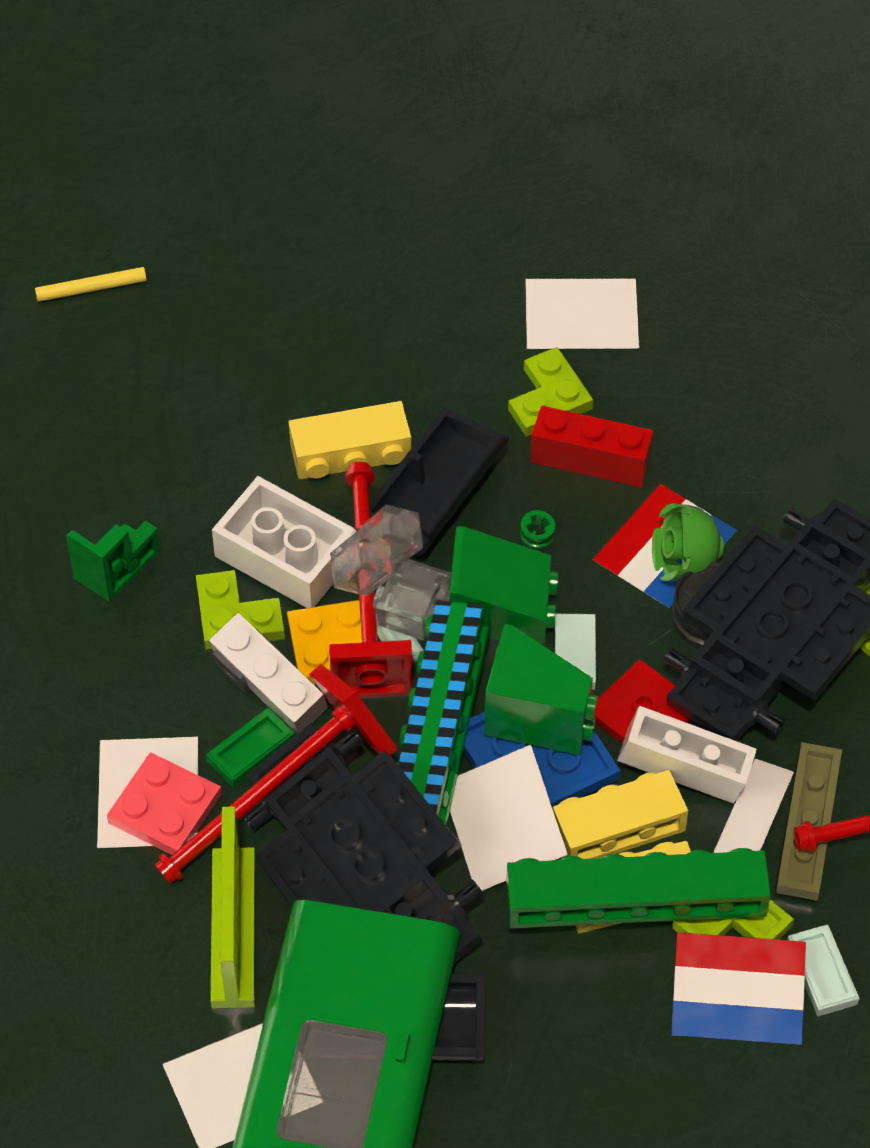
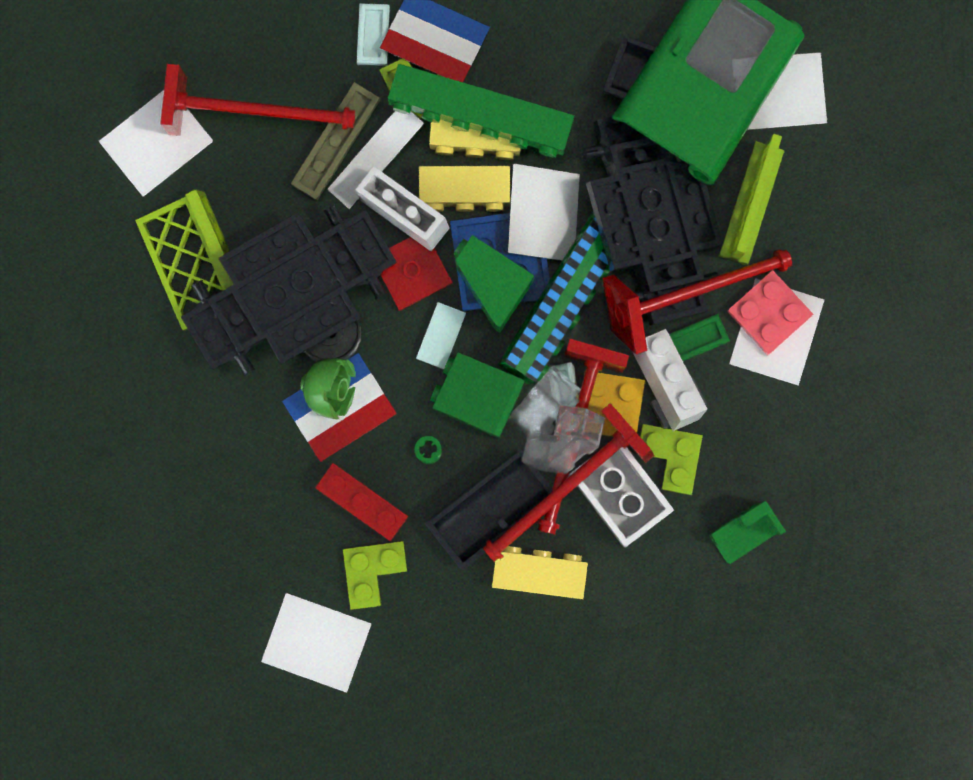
camera: 160 degrees left, 30 degrees up
none -> red tile [483,403,655,562]

